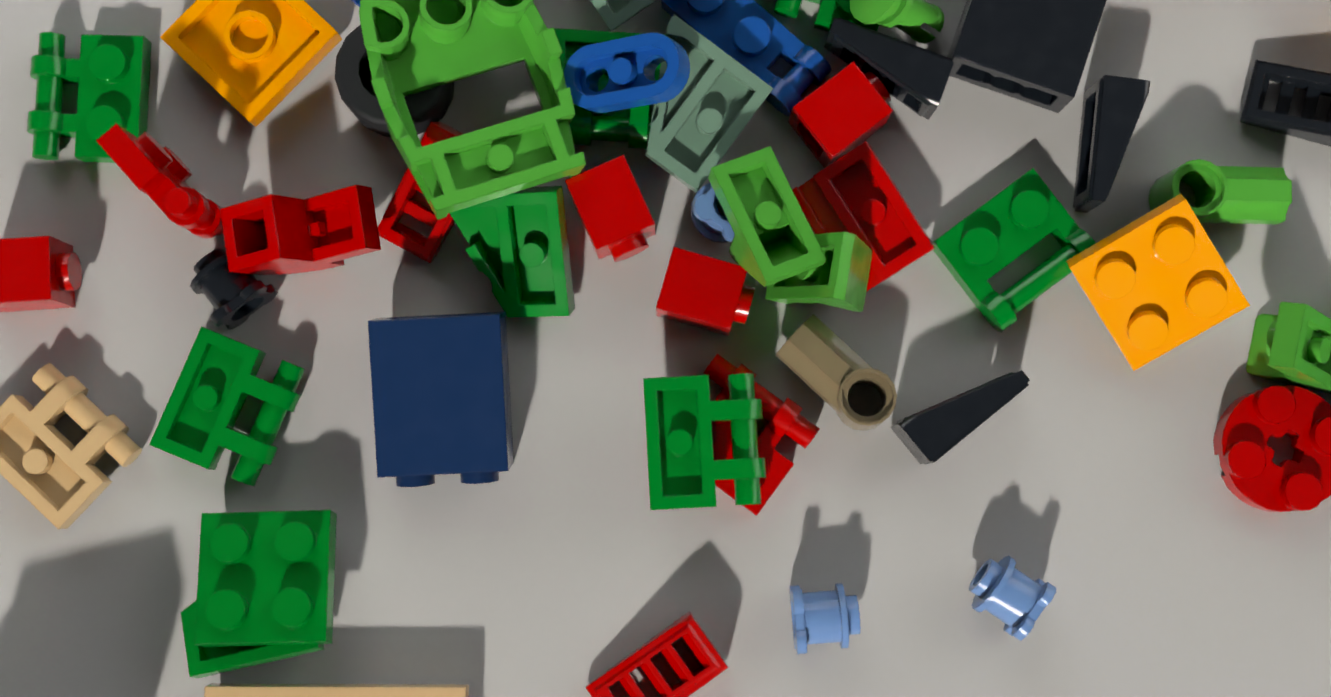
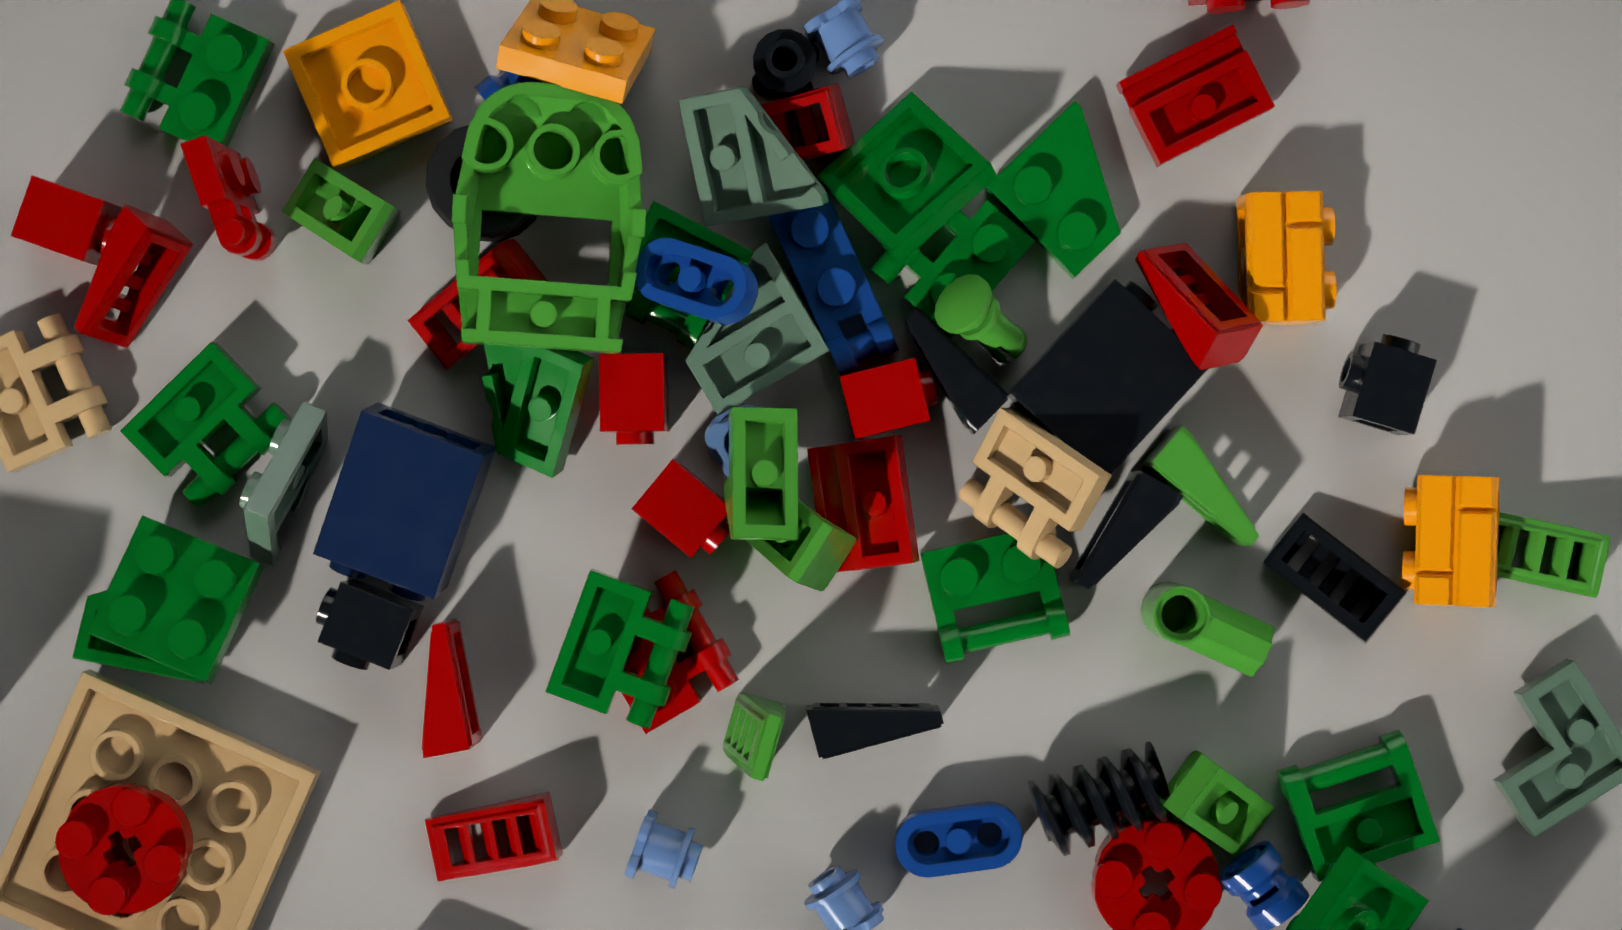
camera: 25 degrees right, 5 degrees up
black brick [190,247,278,330] -> none
red brick [220,184,381,275] -> none
dark tan piece [776,314,897,431] -> none
light orange plate [1066,193,1250,371] -> none
none -> red slope [74,204,194,348]
none -> sand green wing [239,402,328,566]
none -> bright green slope [282,158,401,264]
none -> black brick [316,579,424,670]
none -> red slope [422,618,482,758]
none -> bright green slope [723,692,786,781]
none -> blue plate [894,801,1023,878]
none -> tan plate [959,407,1112,569]
none -> black piece [1028,741,1170,856]
none -> bright green slope [1143,425,1259,546]

